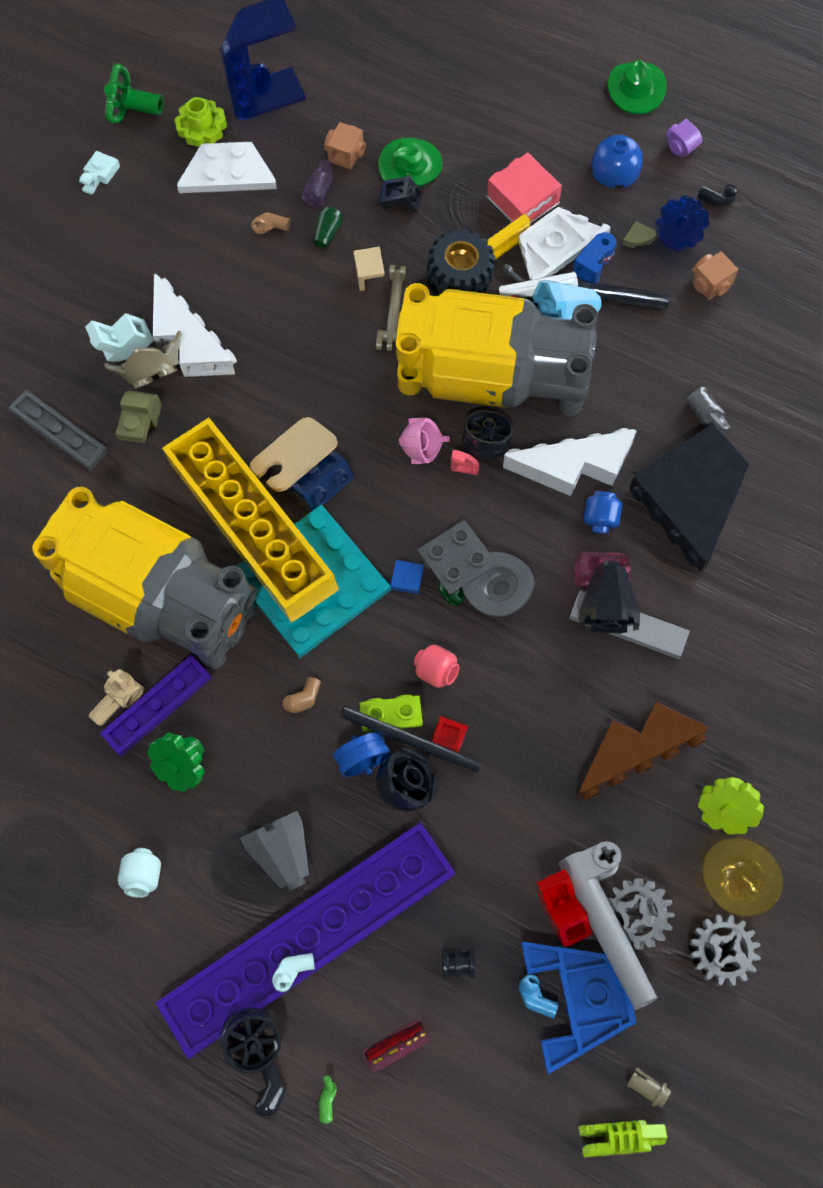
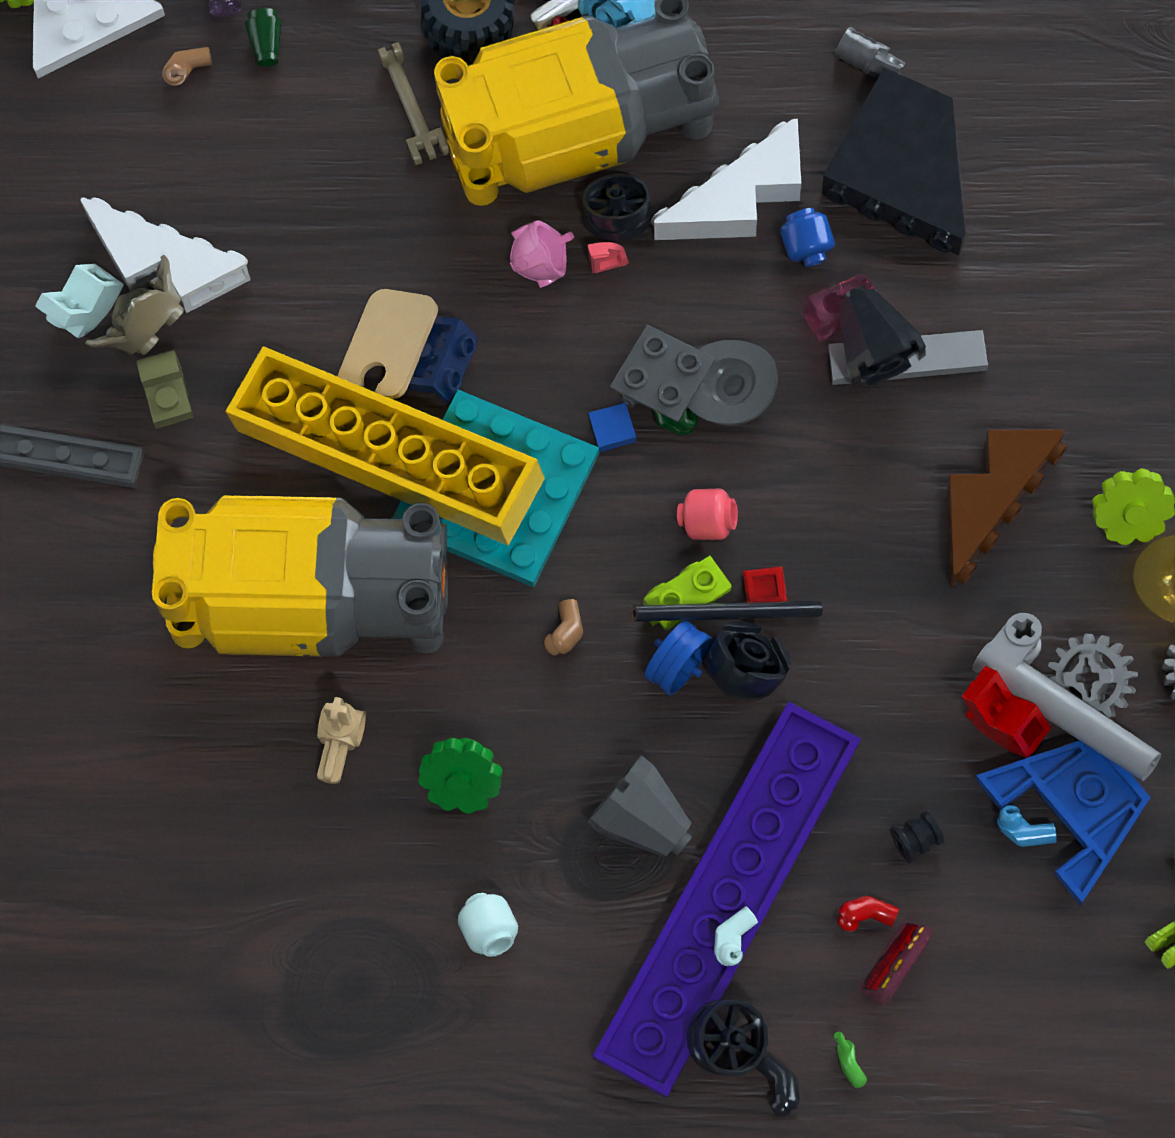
camera: 25 degrees left, 0 degrees up
dark purple plate [100,655,212,757] -> none
tan panel [354,247,385,291] -> none
none -> red arm [837,896,900,932]

